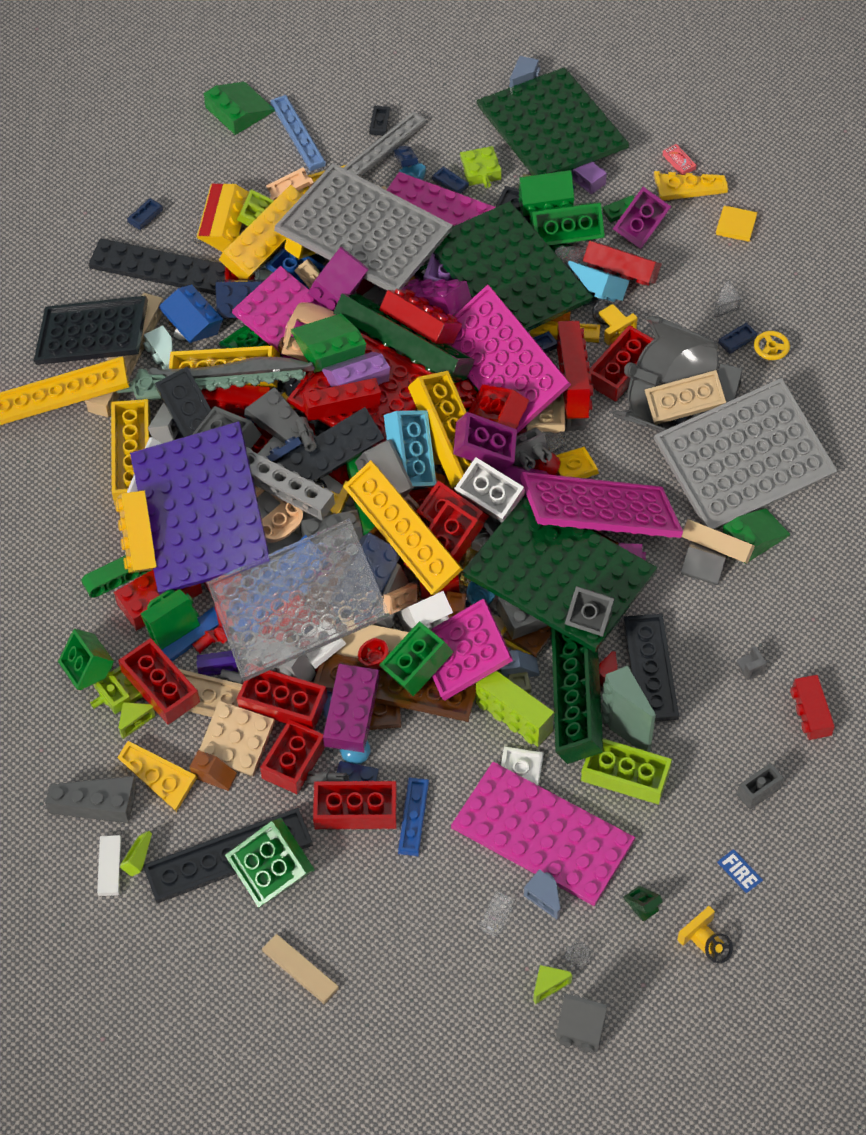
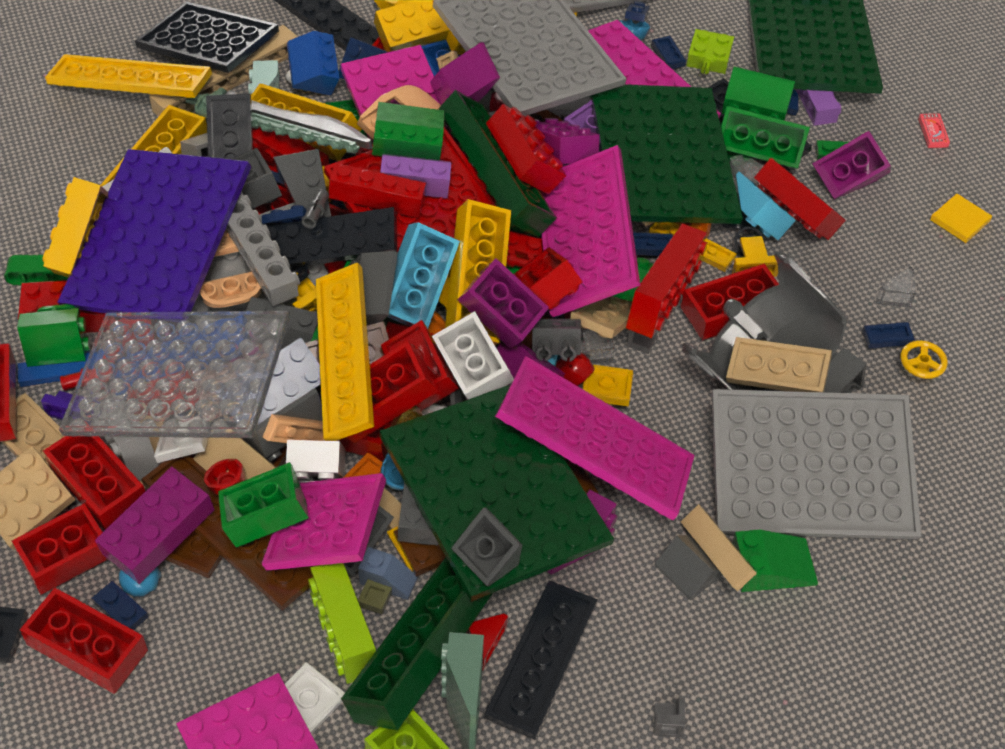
camera: 25 degrees right, 5 degrees down
dark grey pin [307,770,349,784] -> none
blue tile [398,778,429,856] -> none
yellow wing [653,171,728,201] -> none

